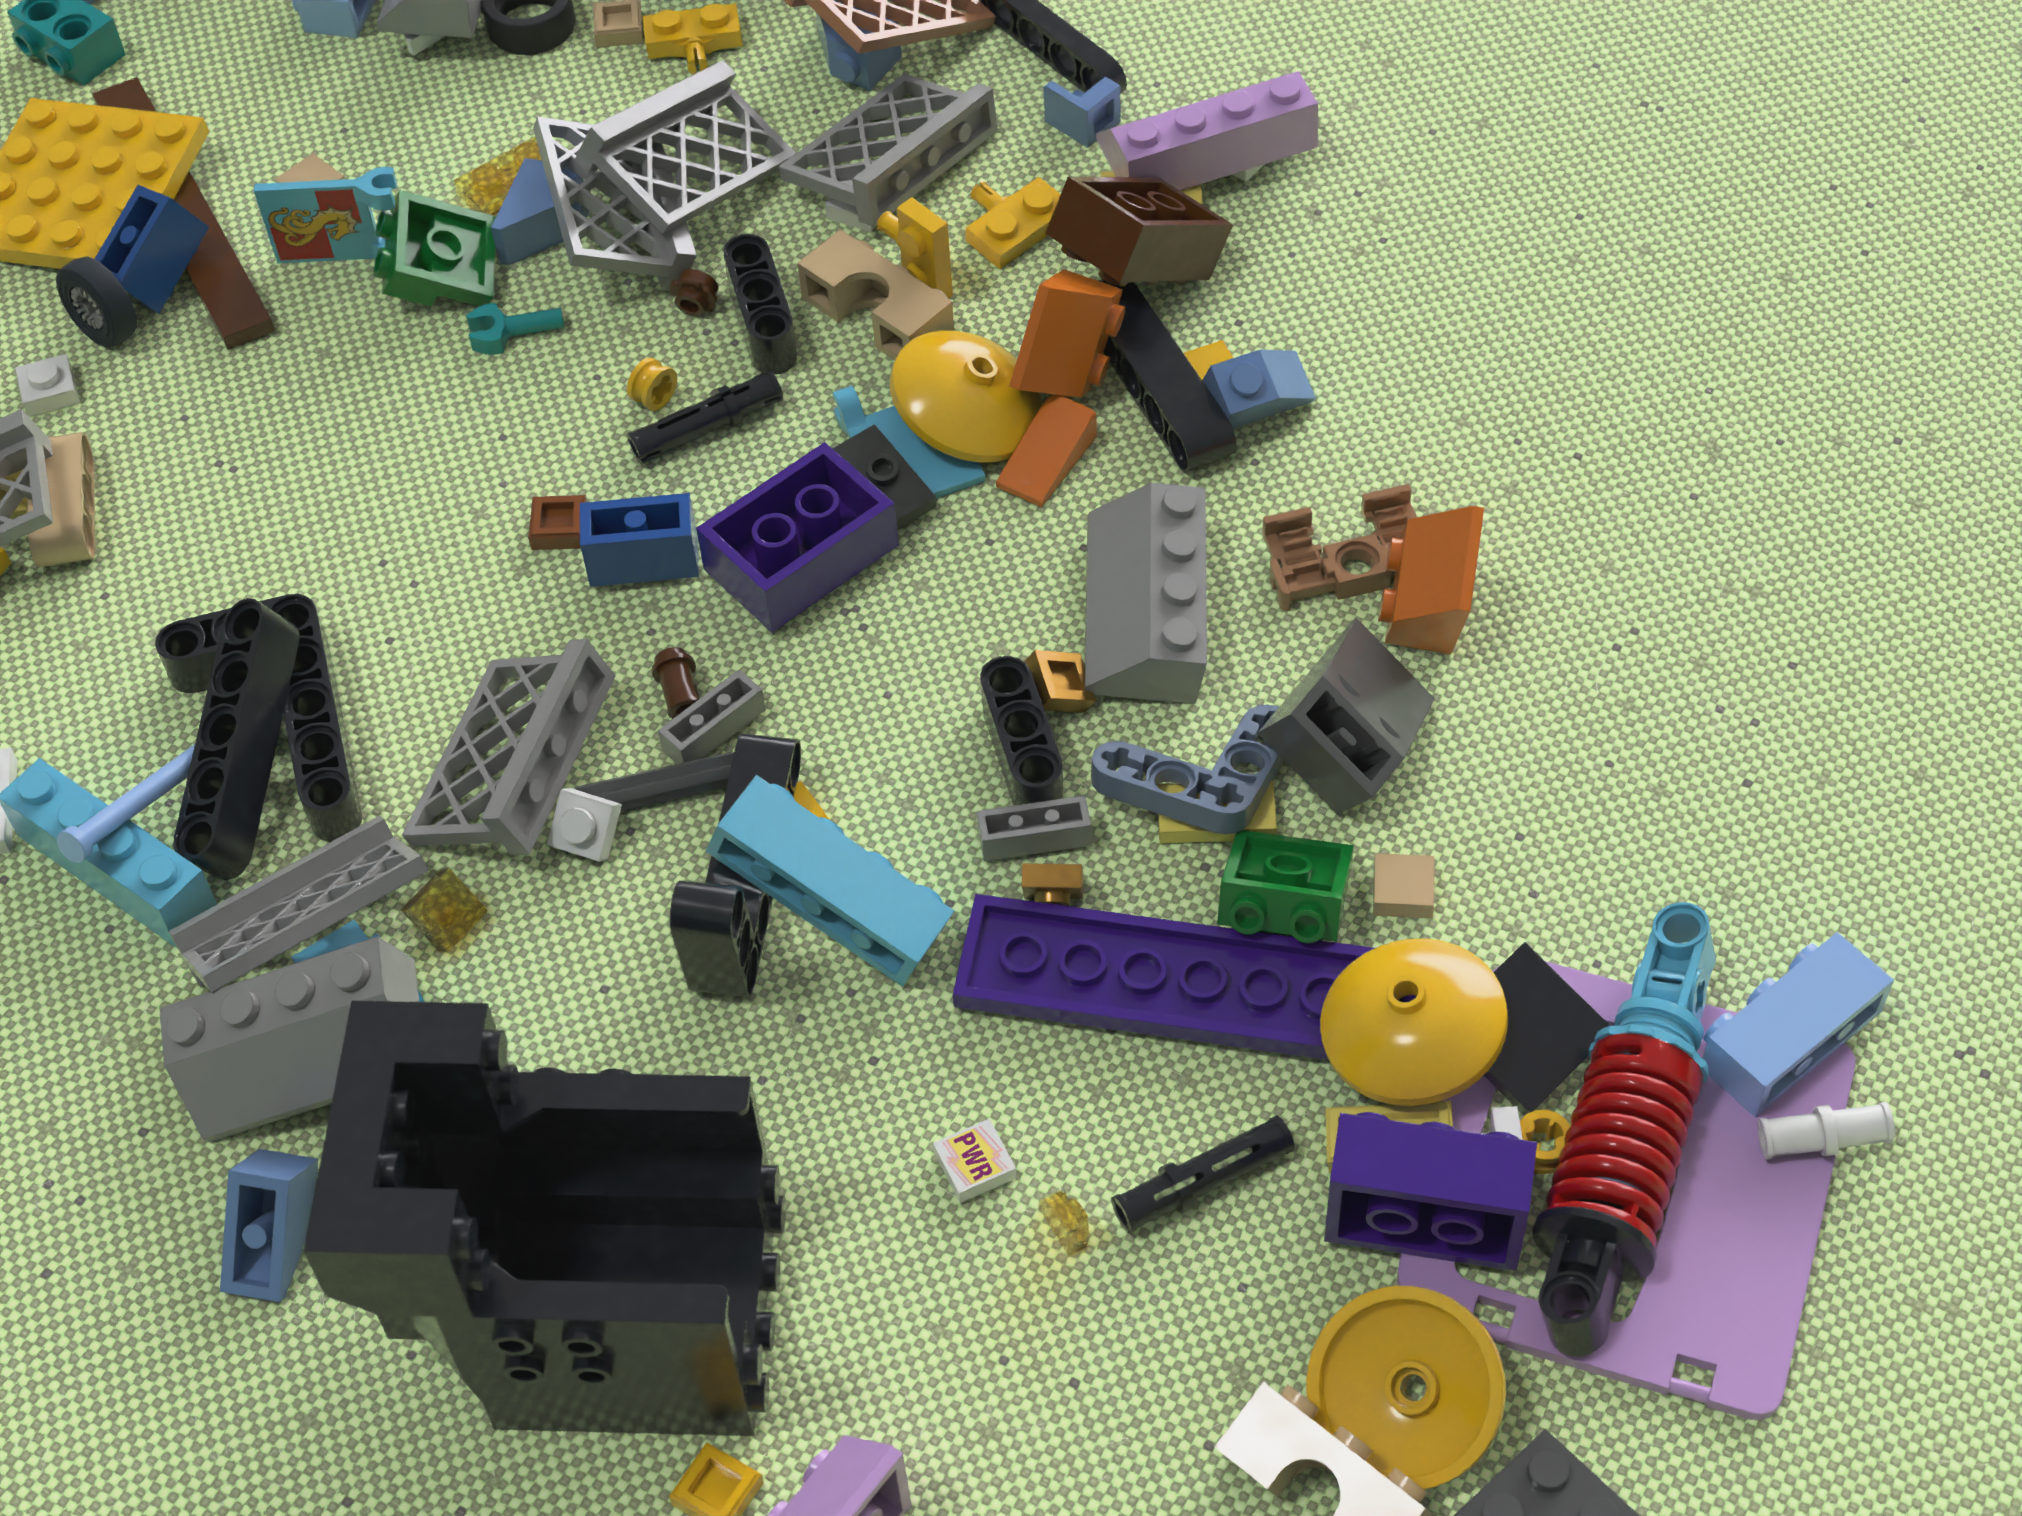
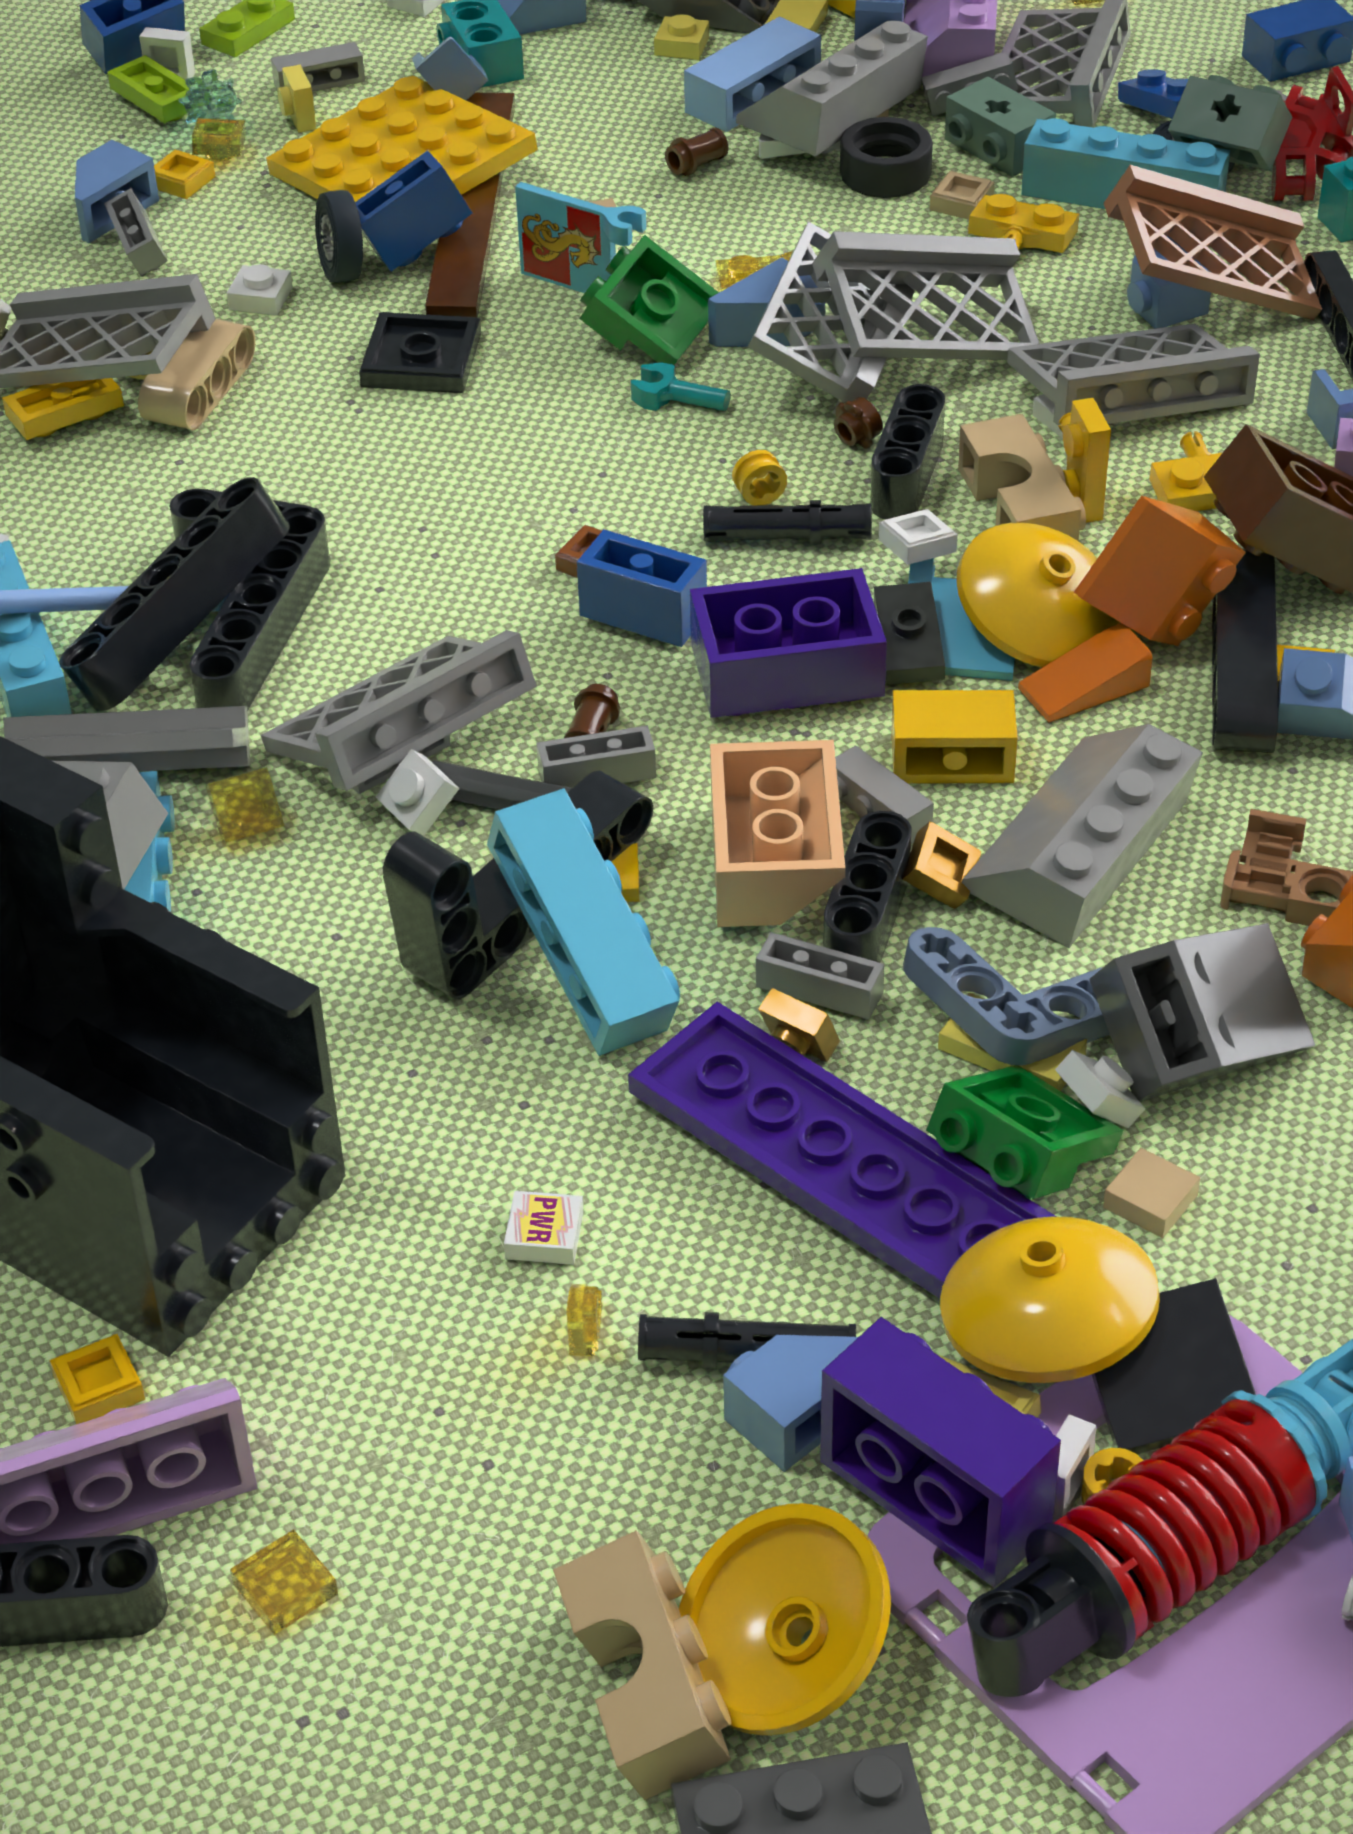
camera: 30 degrees right, 10 degrees down
none -> black tile [359,312,481,393]
none -> medium blue panel [412,37,489,100]
none -> reddish brown pin [665,127,729,176]
none -> light nougat slope [710,740,845,927]
none -> medium blue slope [723,1335,858,1472]
none -> light grey piece [835,745,934,844]
none -> white tile [878,509,958,565]
none -> yellow brick [891,690,1018,784]
none -> white plate [1055,1050,1146,1128]

